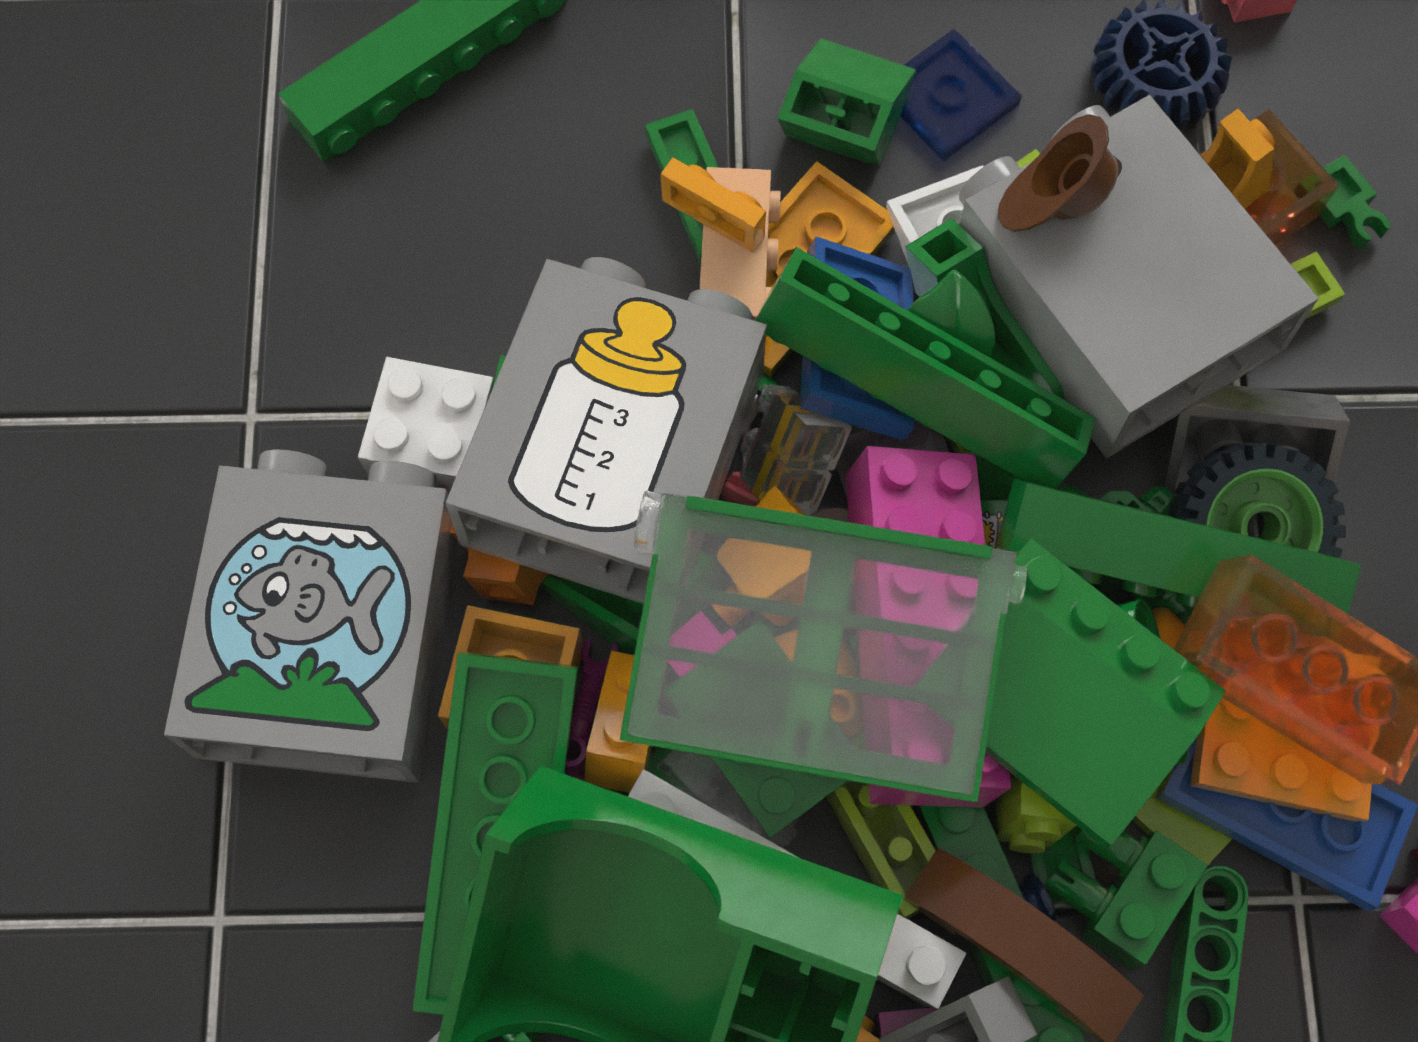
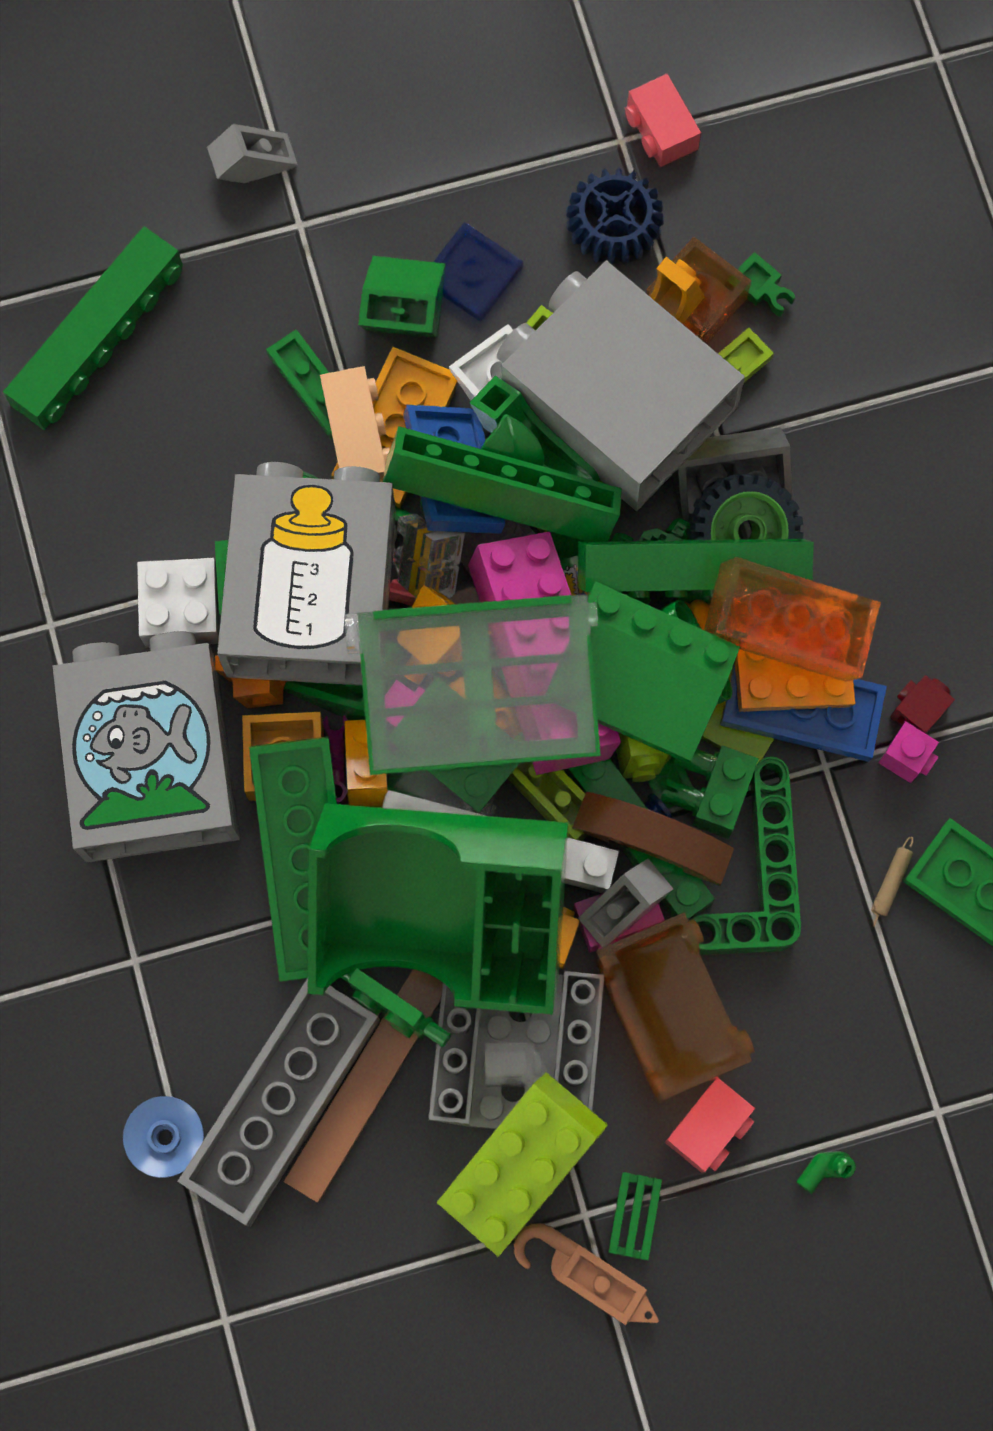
camera: 15 degrees left, 5 degrees up
light orange plate [661,157,766,253] -> none
reddish brown piece [998,114,1122,232] -> none

